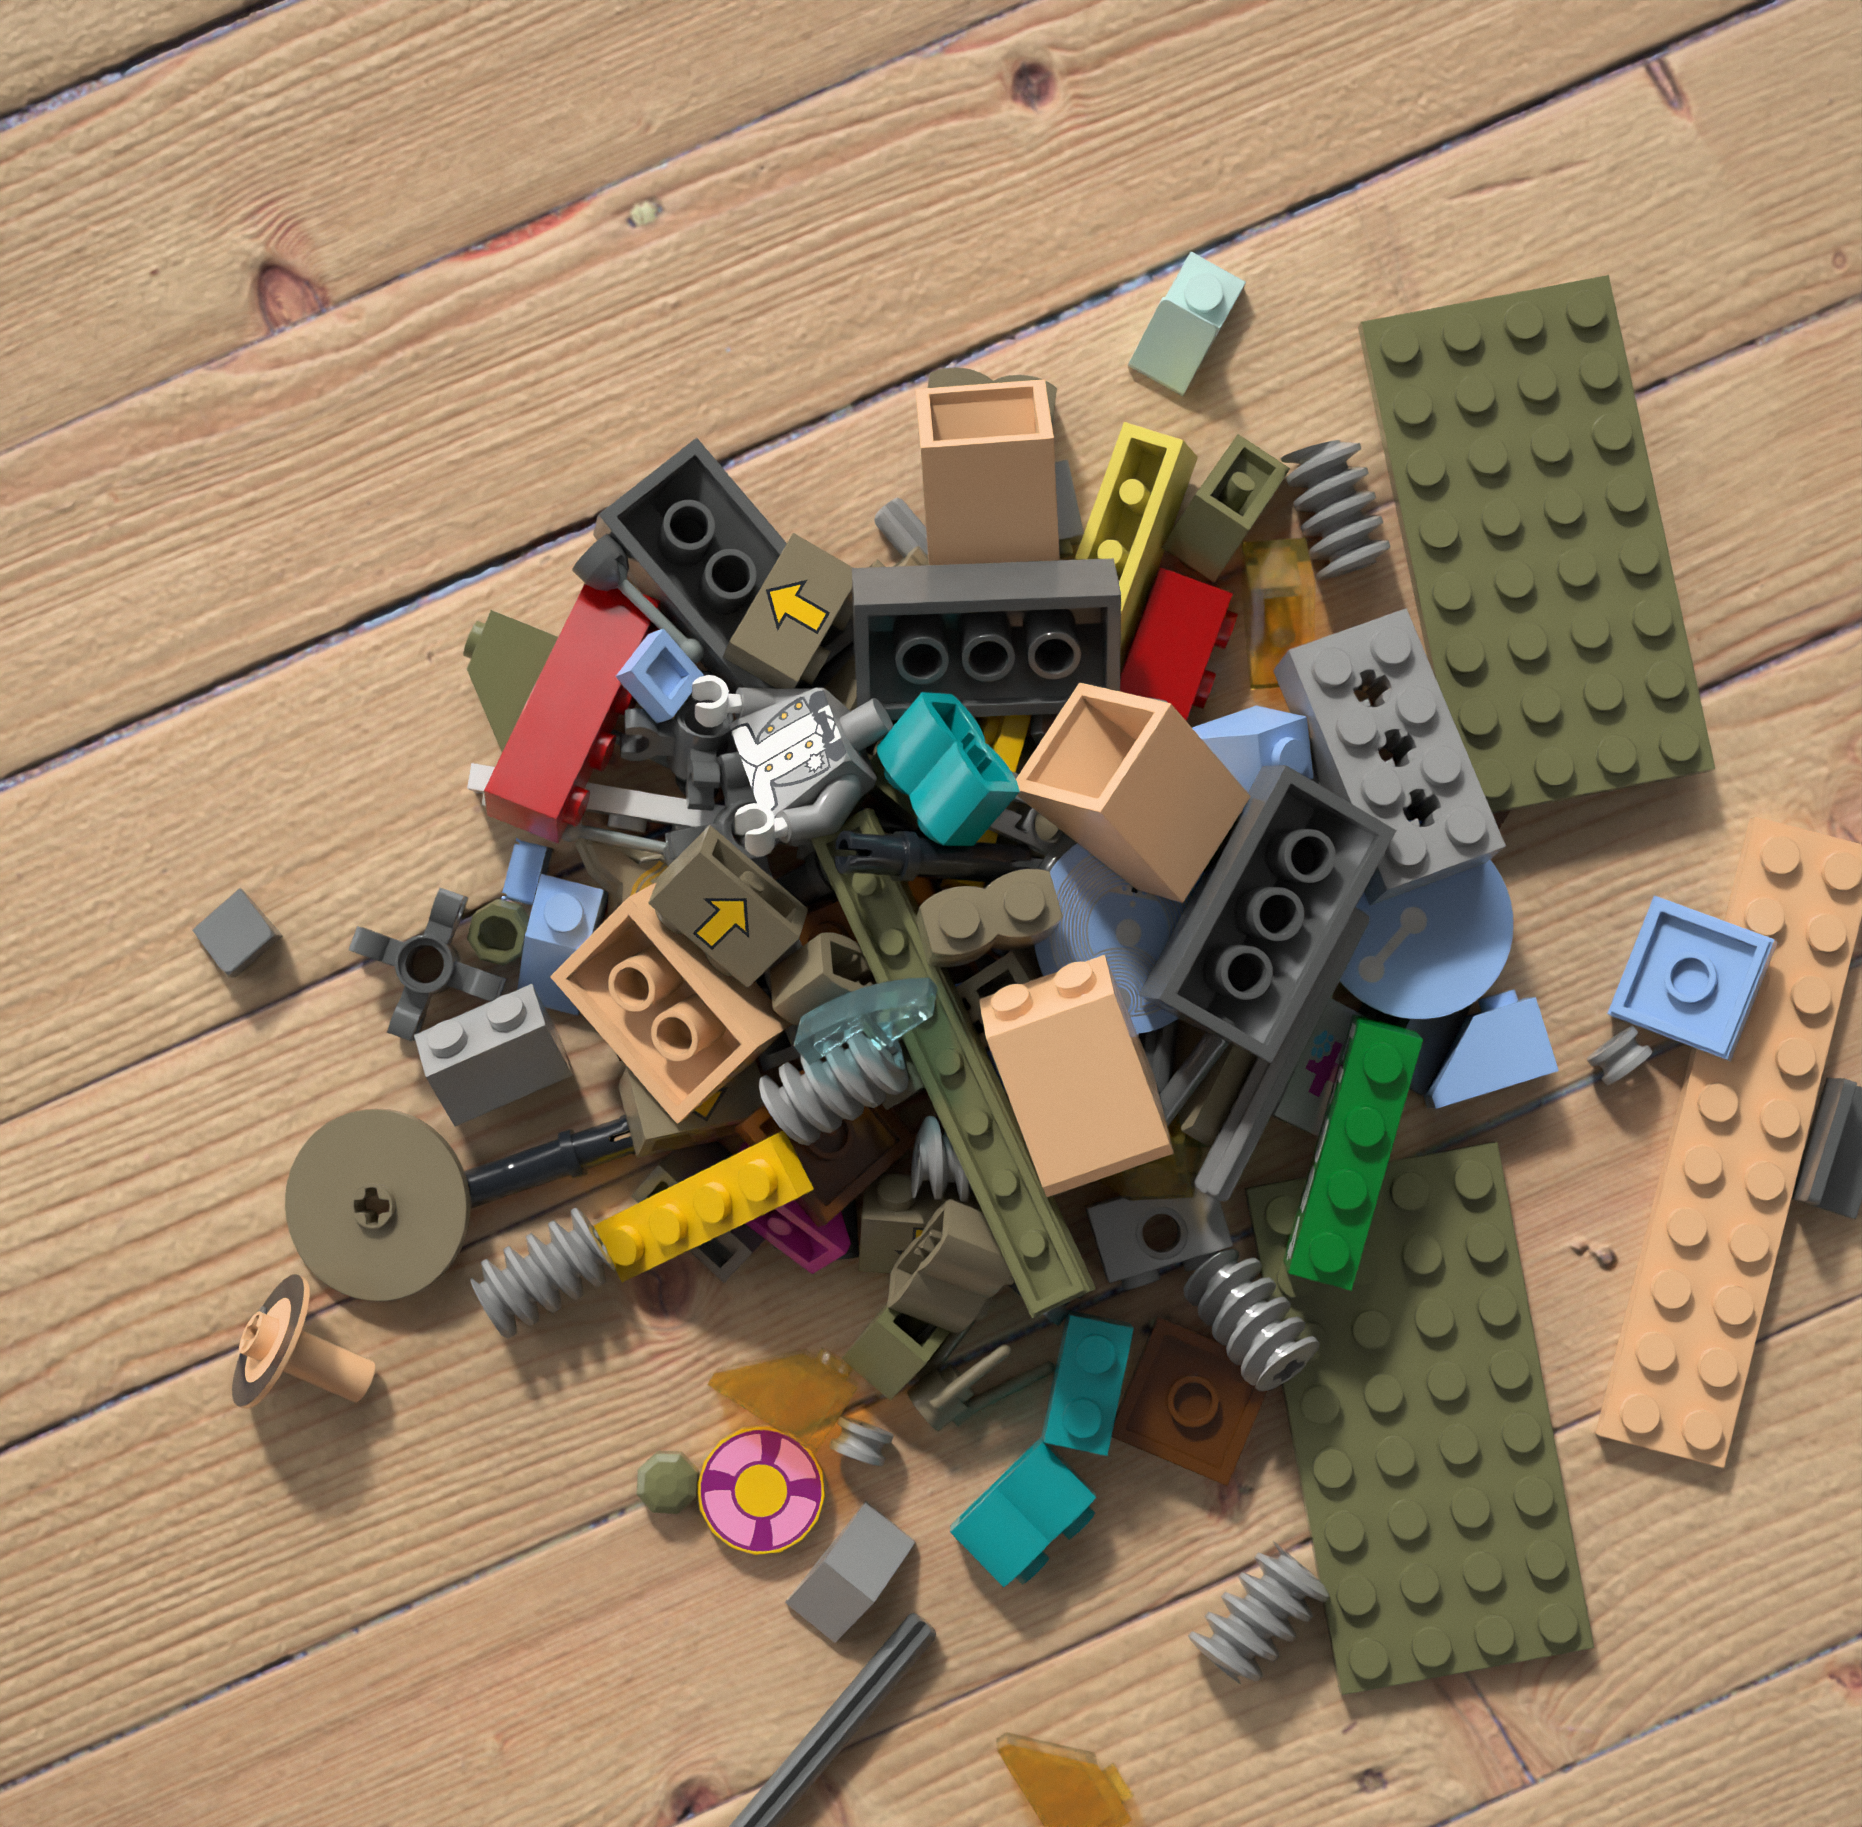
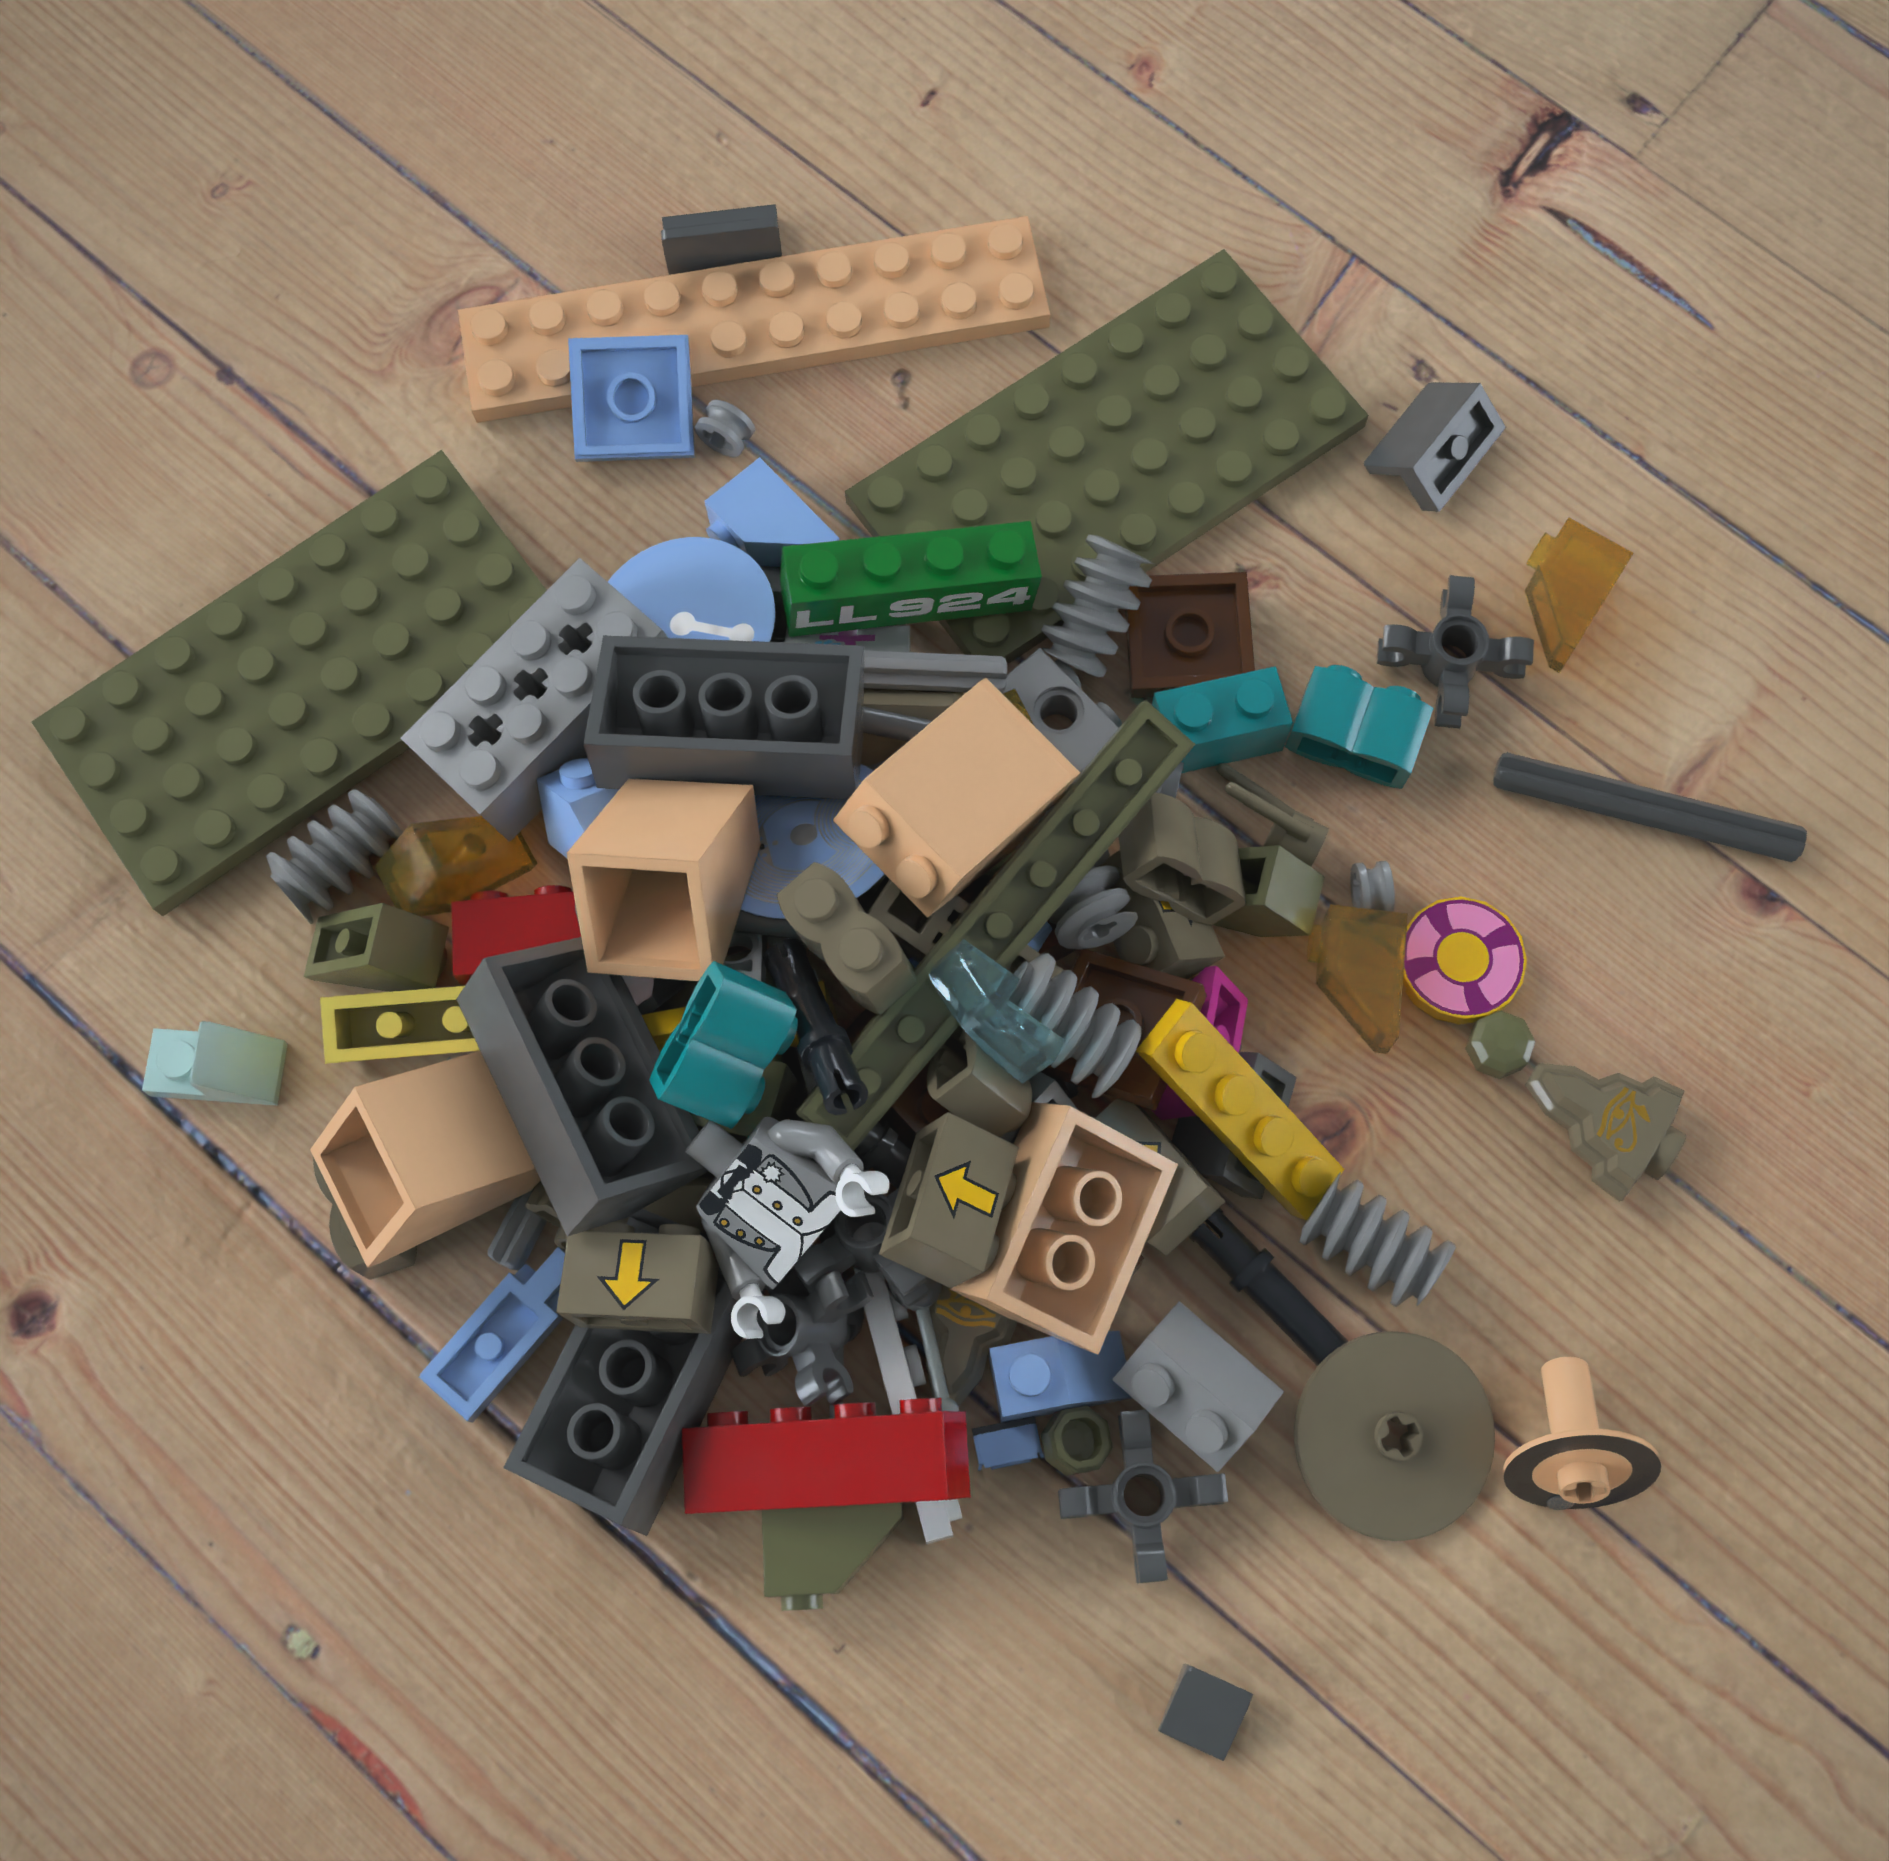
camera: 110 degrees left, 15 degrees down
hinge [572,533,704,664] -> none
light blue plate [615,629,704,723] -> none
light grey slope [785,1501,915,1643] -> none
light grey piece [1188,1541,1329,1684] -> none
none -> light blue hinge [419,1247,565,1423]
none -> dark grey panel [1364,382,1506,512]
none -> dark grey pin [1377,575,1534,729]
none -> dark tan rock [1525,1063,1686,1202]

